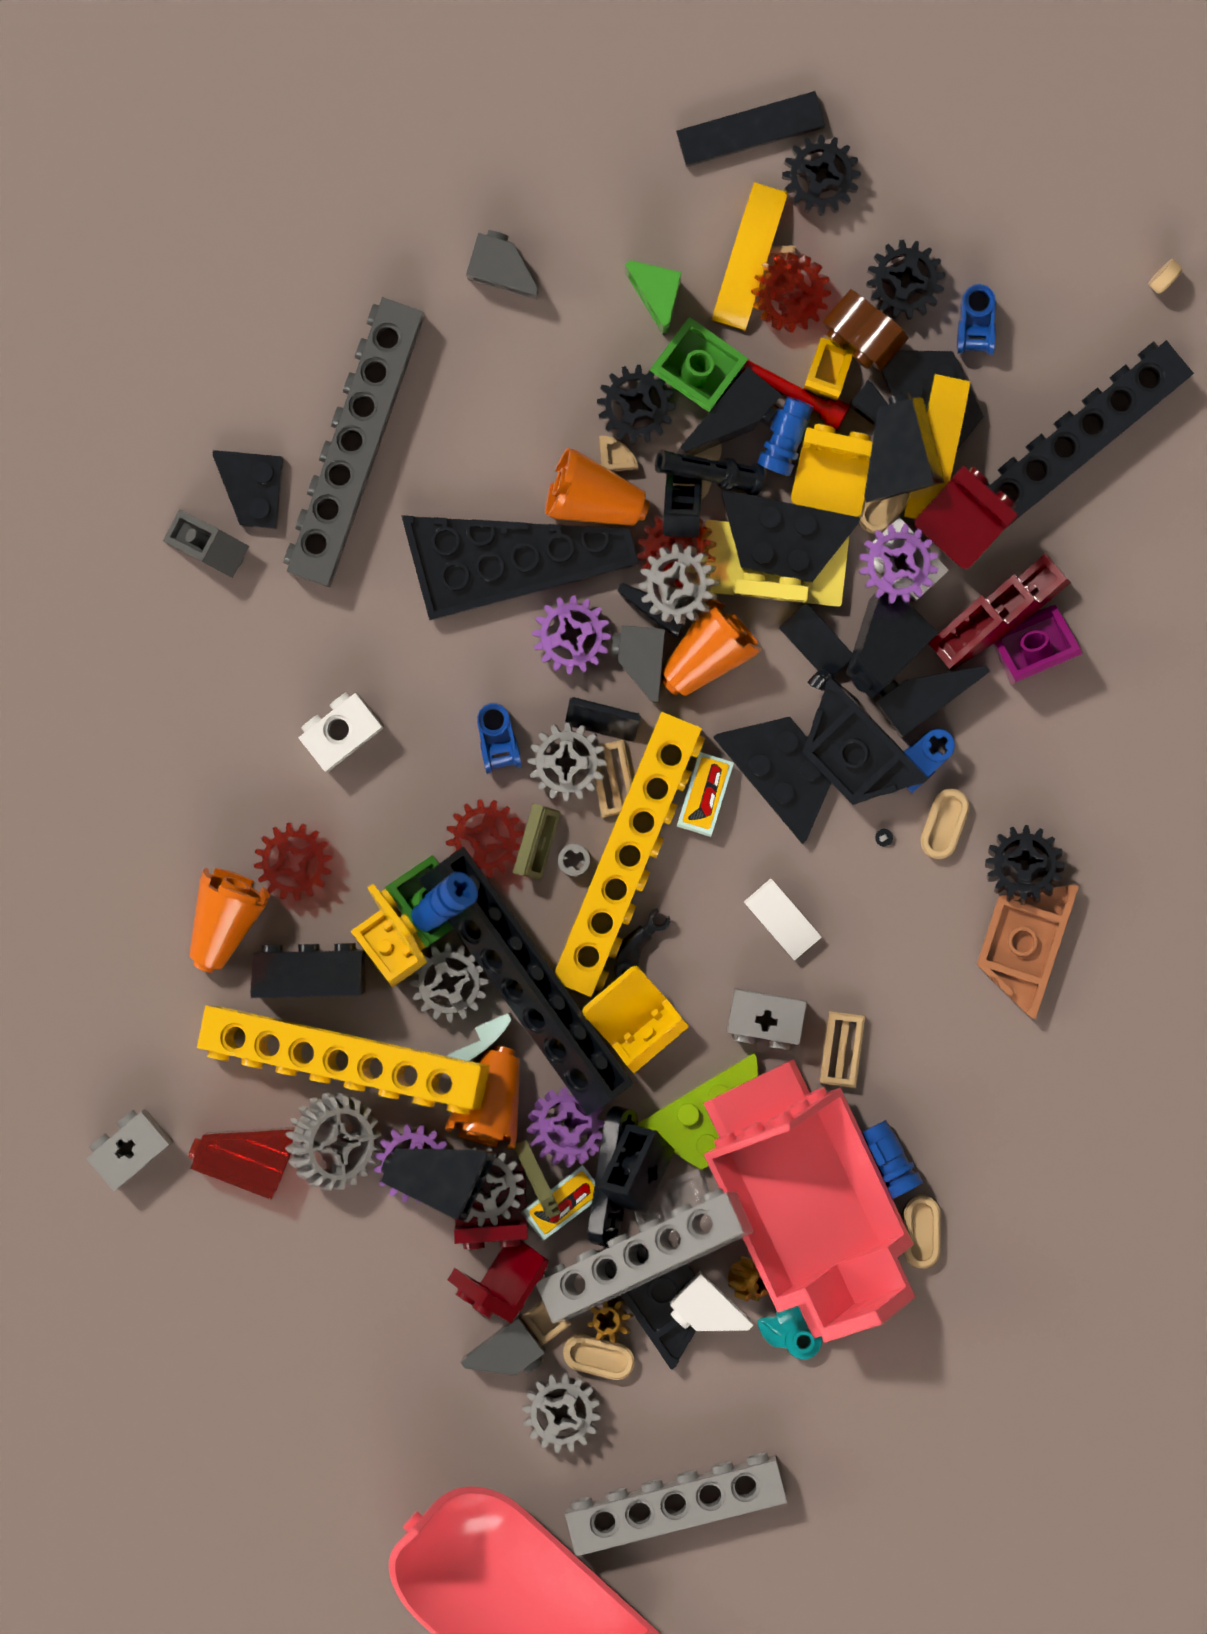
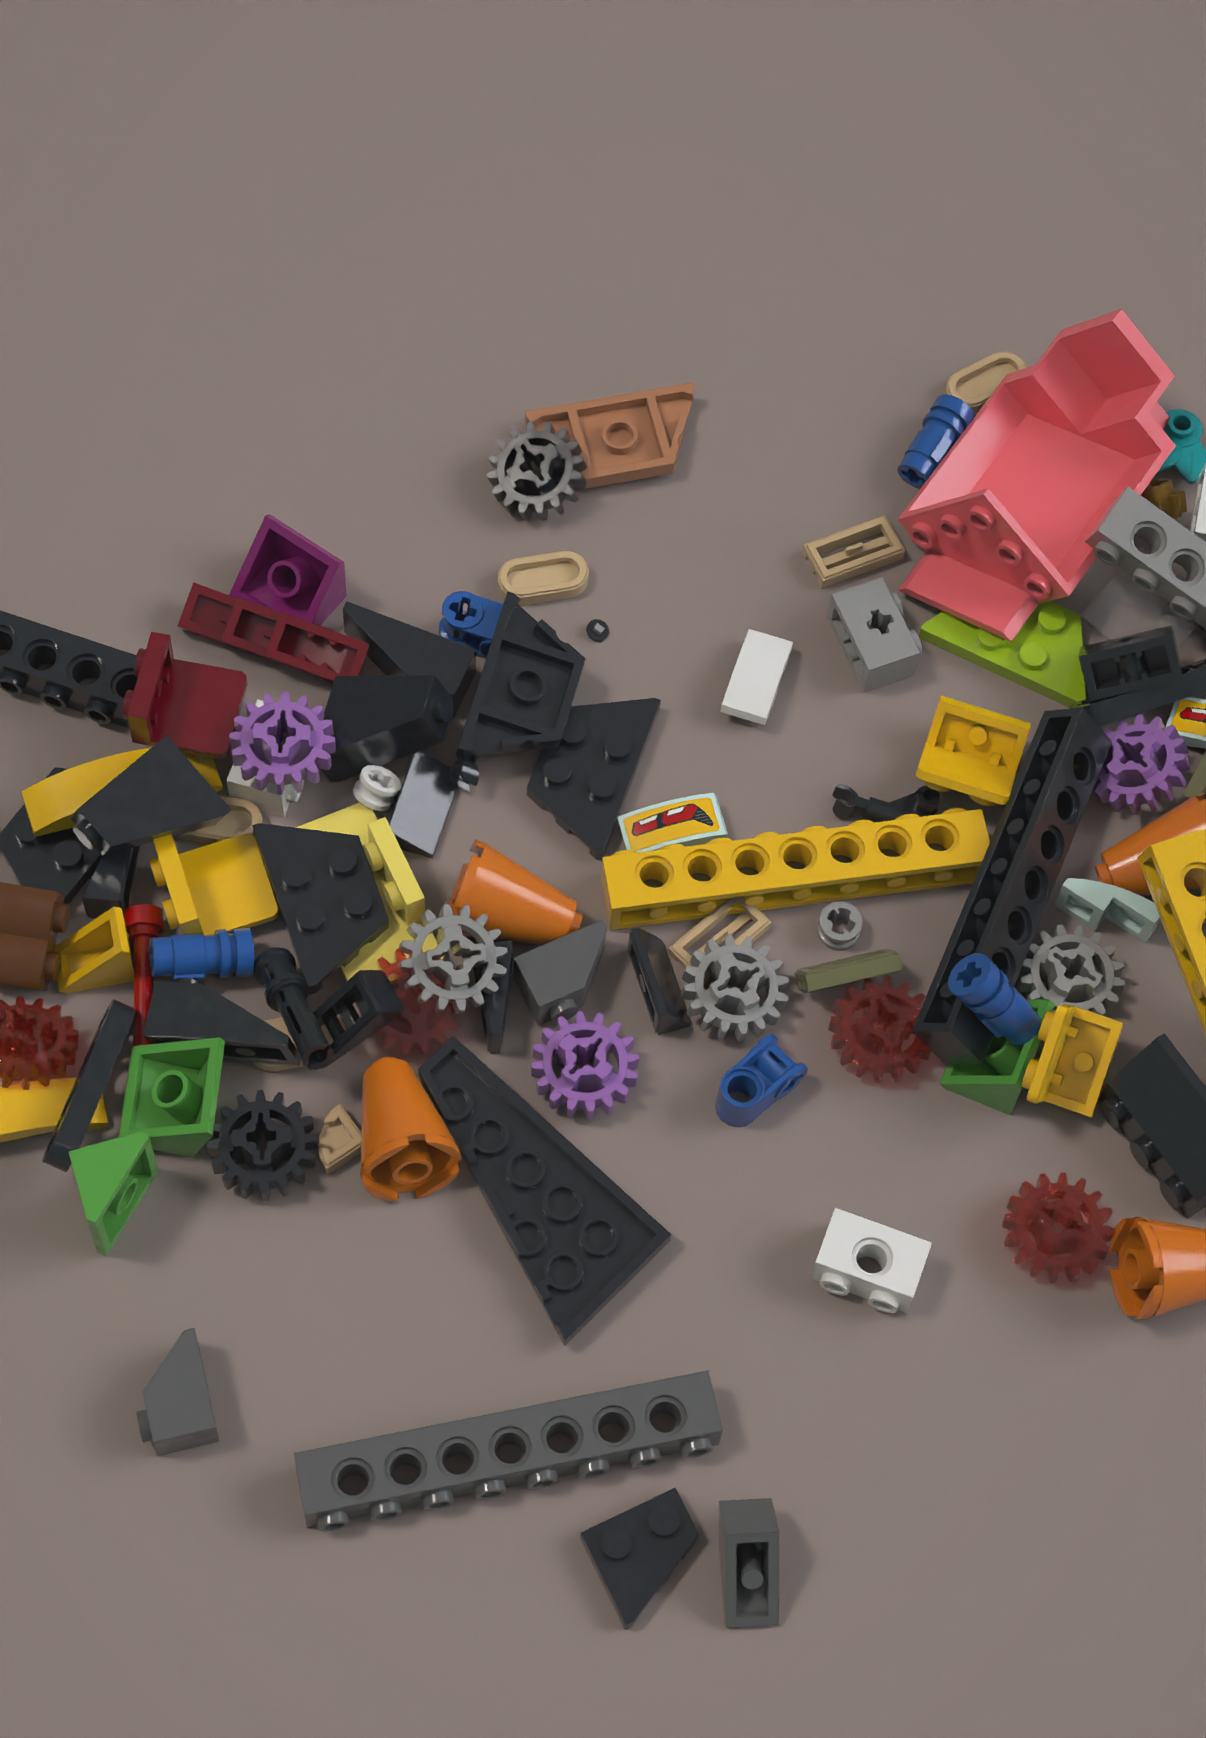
camera: 125 degrees left, 25 degrees down
none -> black beam [42,999,136,1172]
none -> white bush [353,765,402,811]

